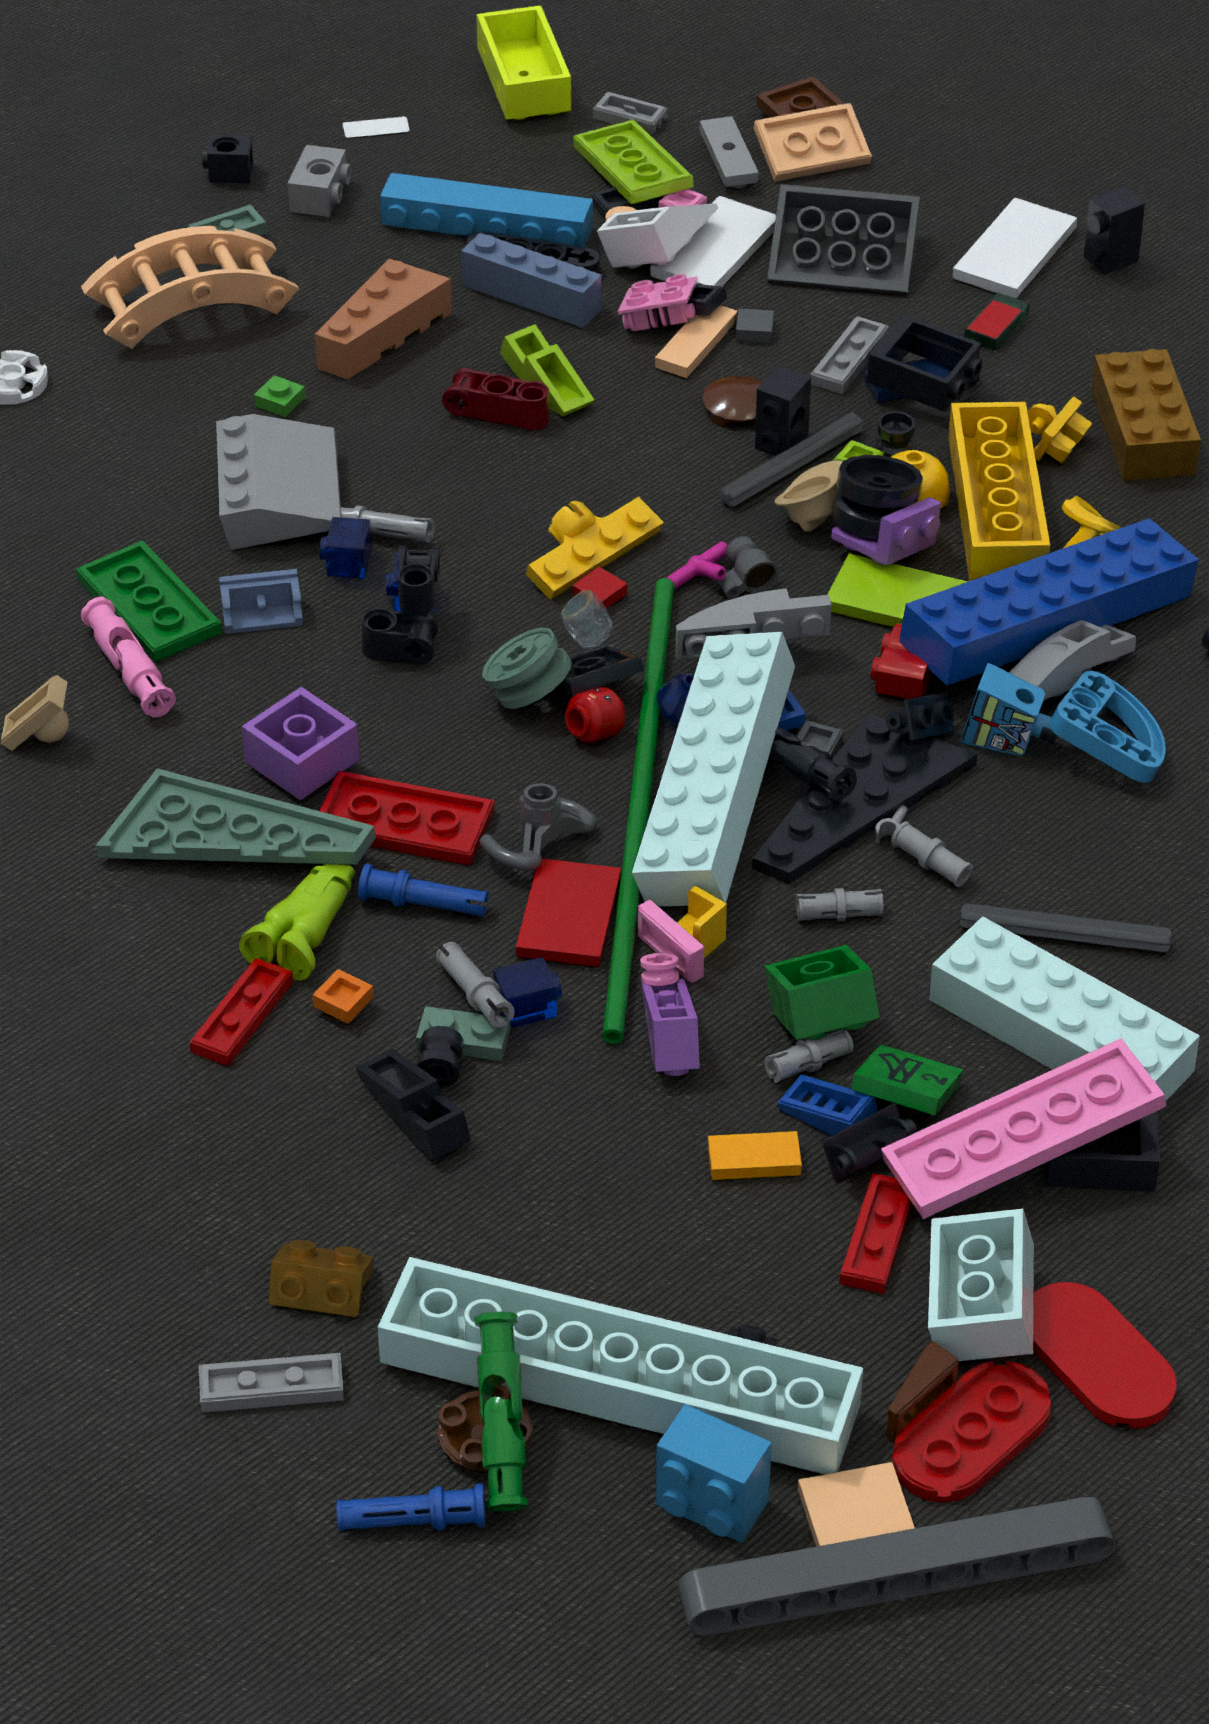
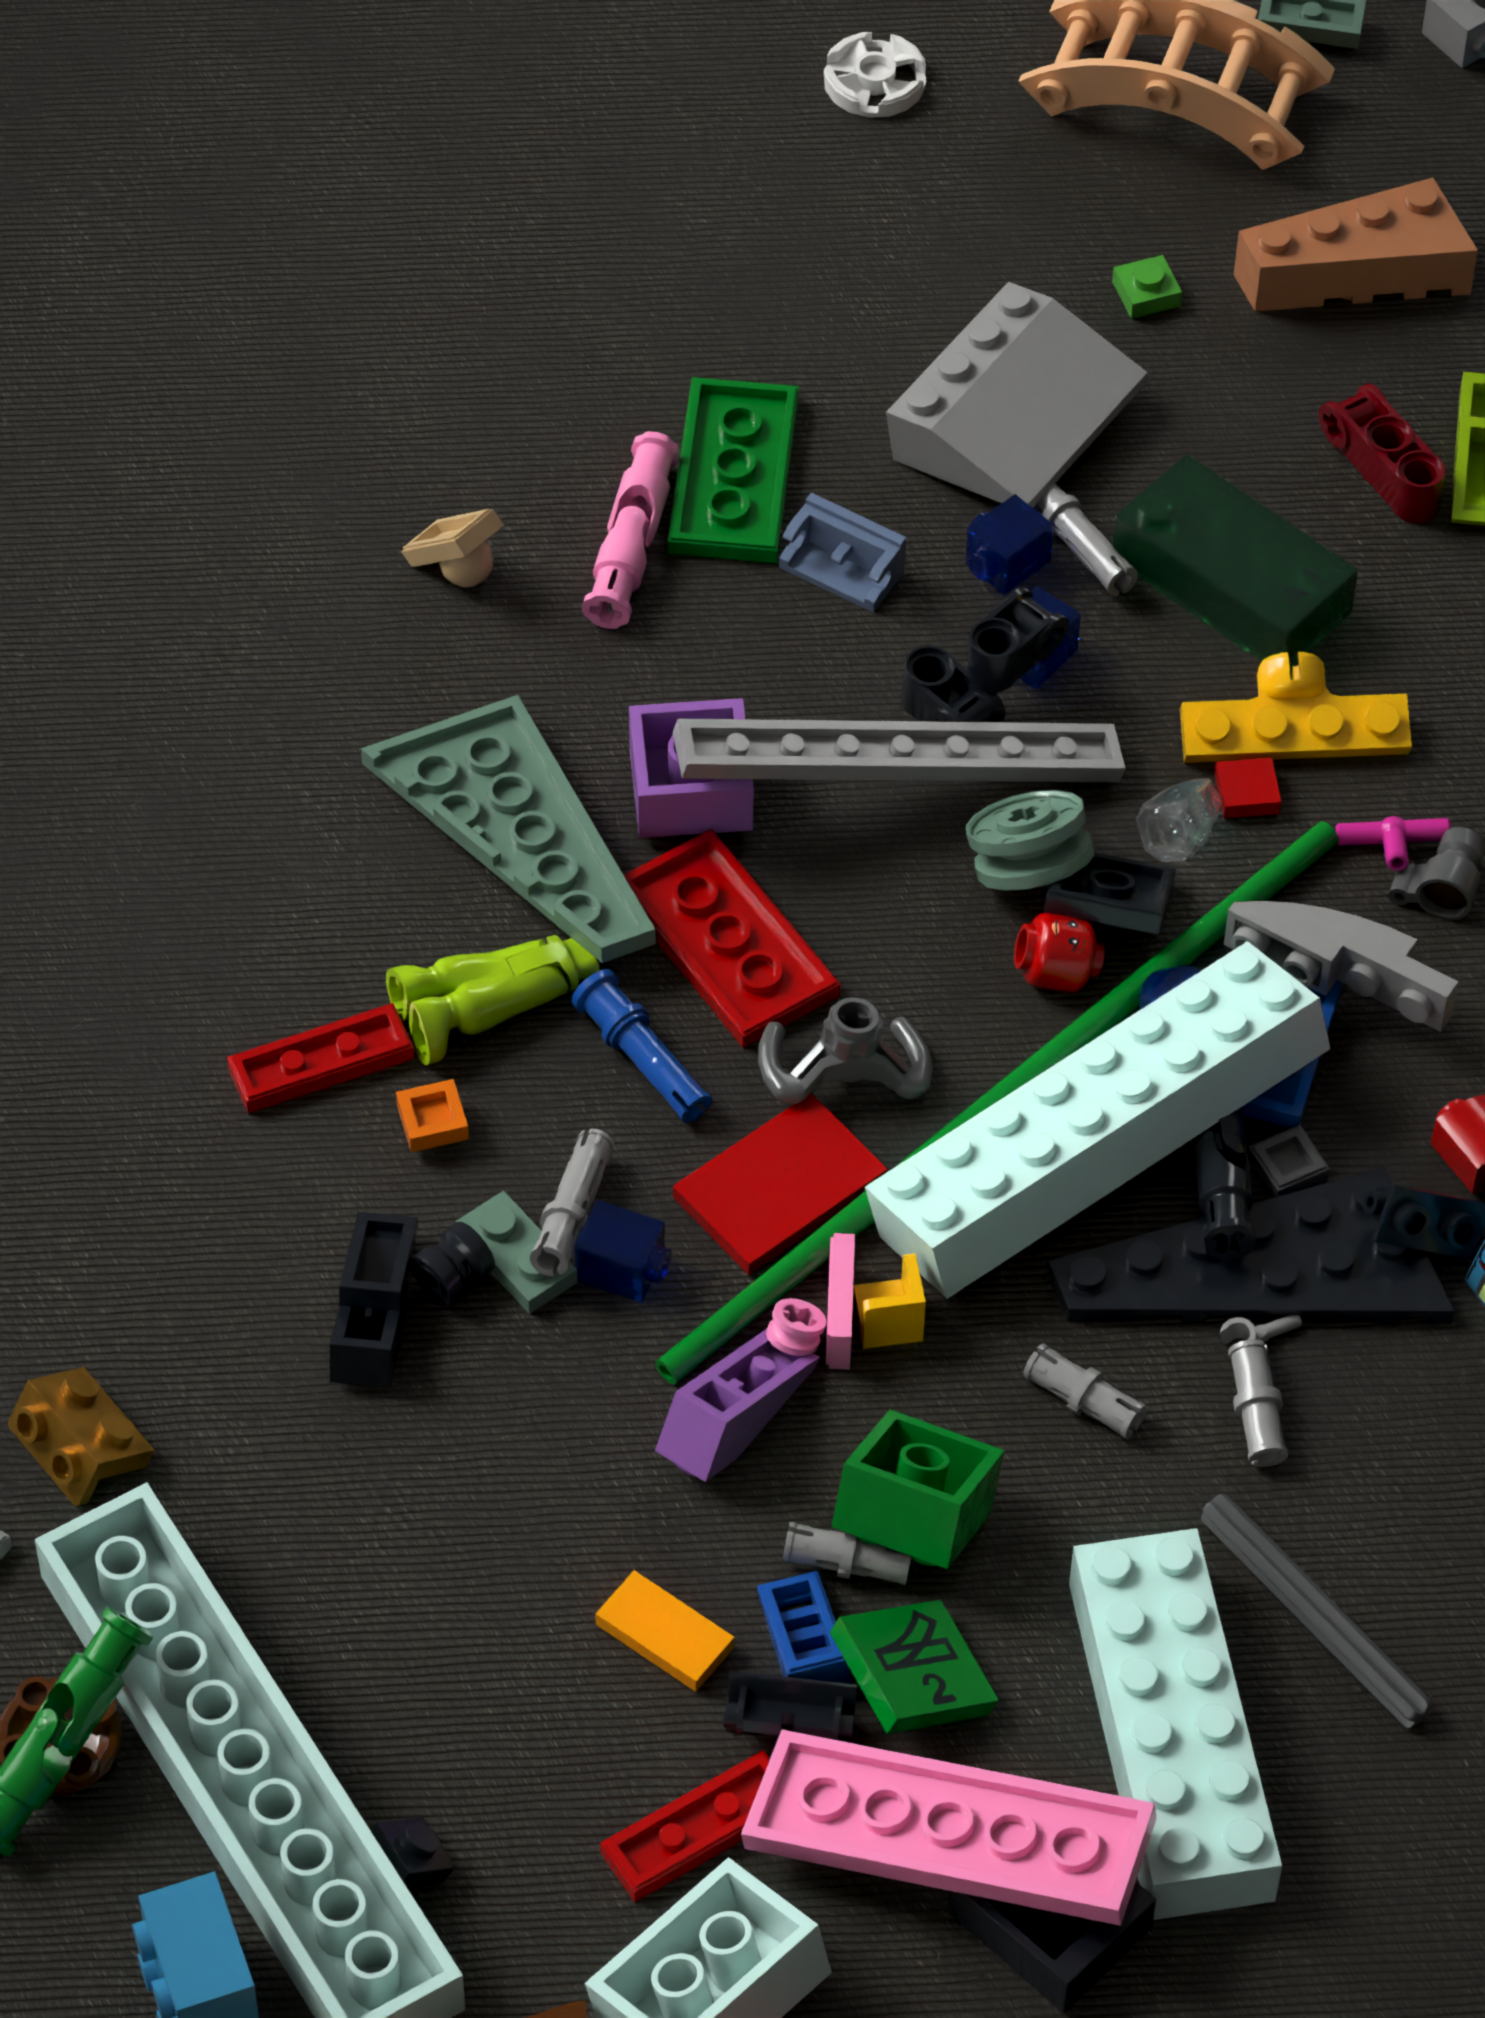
camera: 40 degrees right, 10 degrees up
none -> light grey plate [673,719,1126,782]
none -> clear green brick [1113,454,1358,667]

